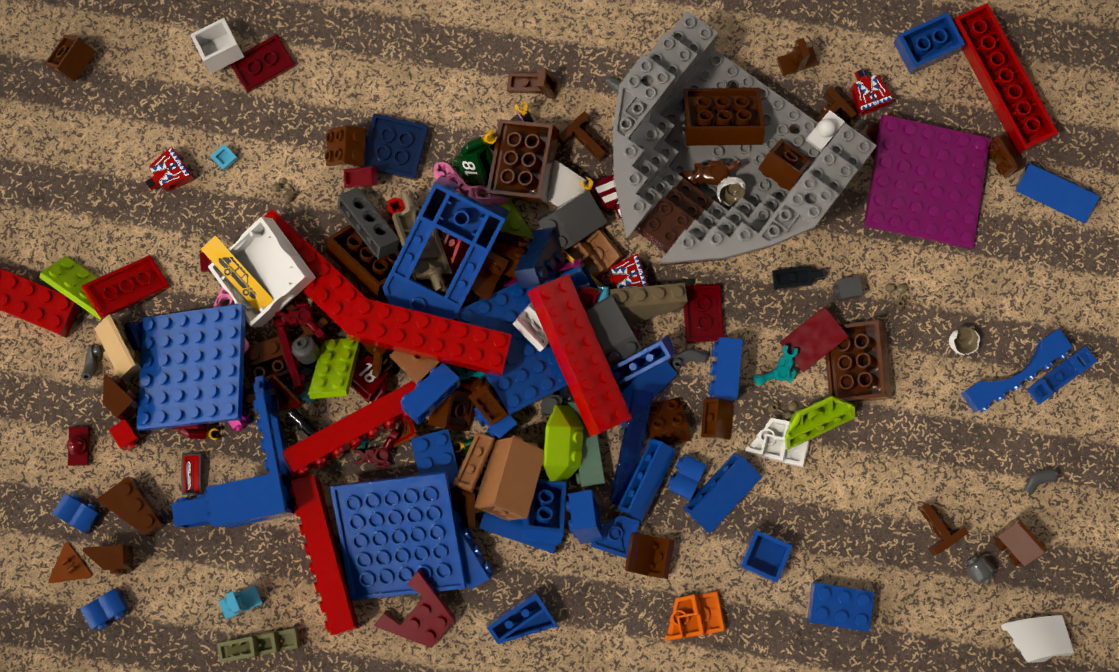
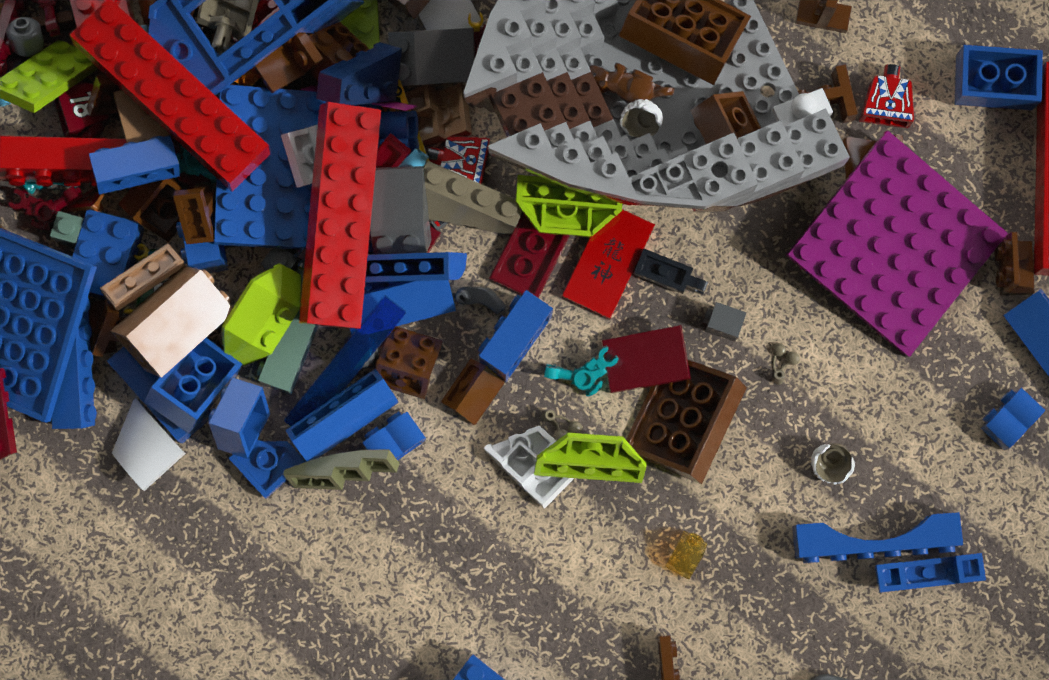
camera: 25 degrees right, 0 degrees up
blue wedge [486,591,558,644] -> none
reddish brown bracket [625,532,675,579] -> none
orange slope [665,591,726,641] -> none
blue brick [683,452,762,534] -> none
blue piece [739,530,792,583] -> none
none -> sand green brick [50,211,84,248]
none -> white slope [112,398,186,491]
none -> olive slope [283,449,399,490]
none -> lime wedge [515,175,622,237]
none -> red tile [562,209,655,320]
none -> clear yellow bracket [665,531,707,580]
none -> blue brick [981,388,1045,451]

